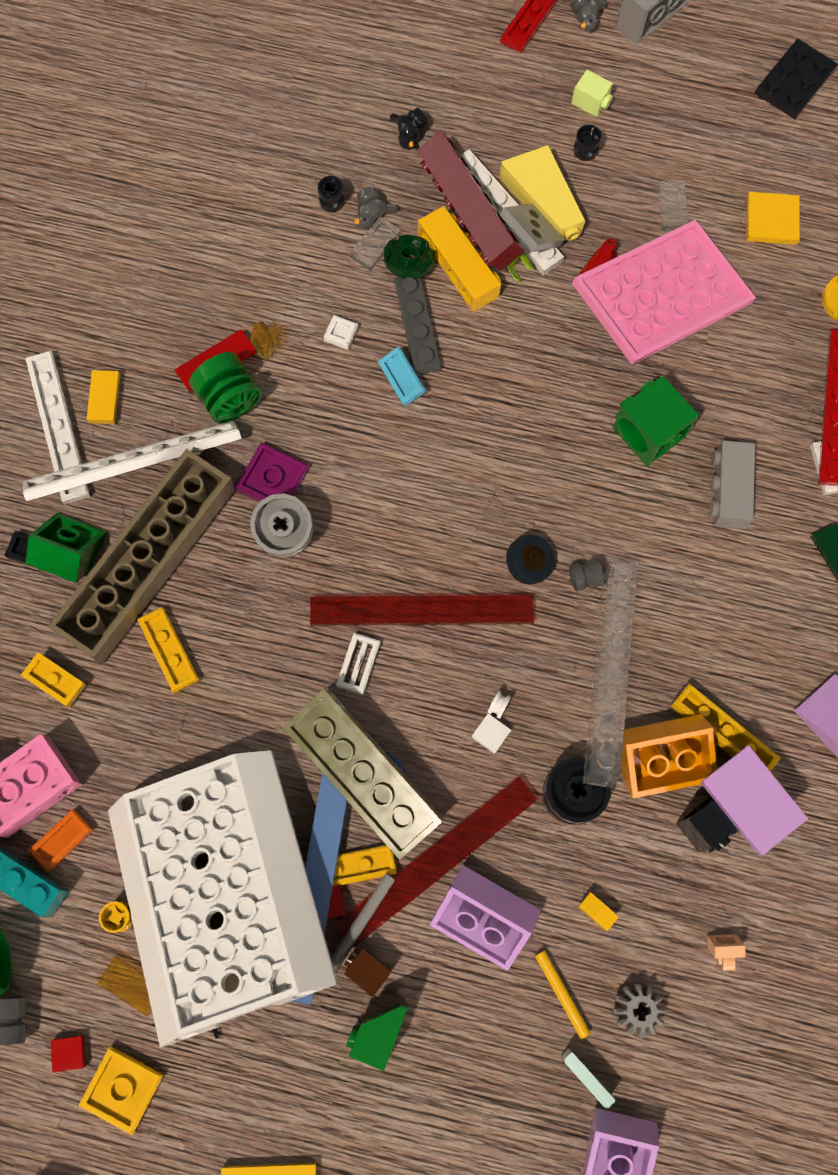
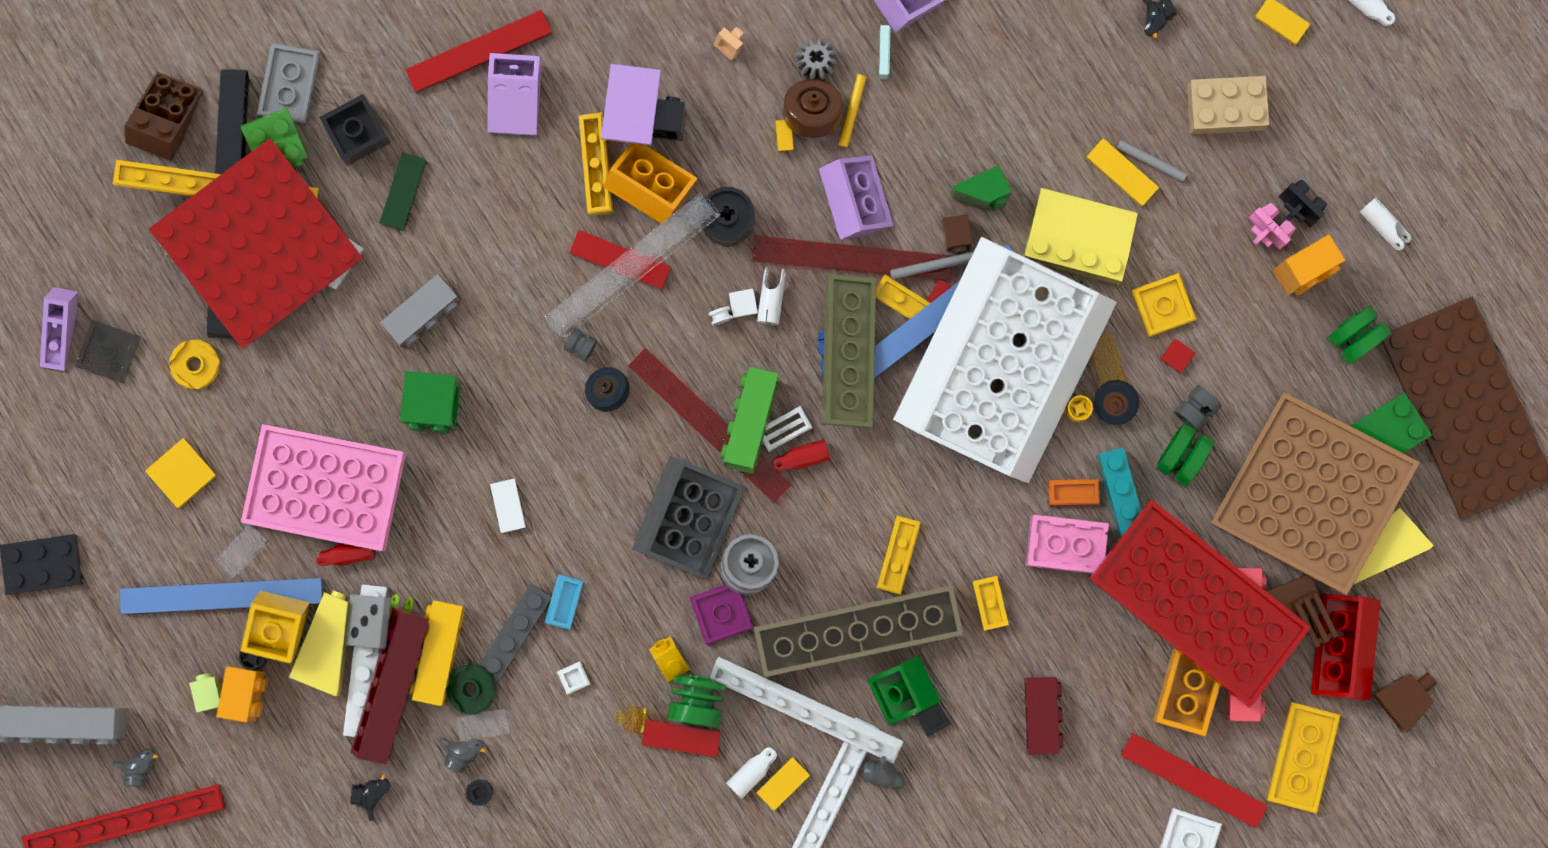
camera: 130 degrees left, 10 degrees up
none -> medium blue tile [120,578,323,614]
none -> light orange brick [217,666,268,722]
none -> yellow brick [241,590,310,664]
none -> white tile [490,478,526,533]
none -> red tile [569,230,671,290]
none -> dark grey slope [632,456,745,580]
none -> yellow bracket [649,637,690,682]
none -> bright green brick [721,366,779,474]
none -> white piece [726,748,777,799]
none -> white piece [757,267,785,325]
none -> red piece [772,439,830,471]
none -> reddish brown wheel [783,79,844,138]
none -> dark grey animal [863,756,905,789]
none -> light yellow slope [1023,188,1138,285]
none -> black wheel [1094,380,1139,425]

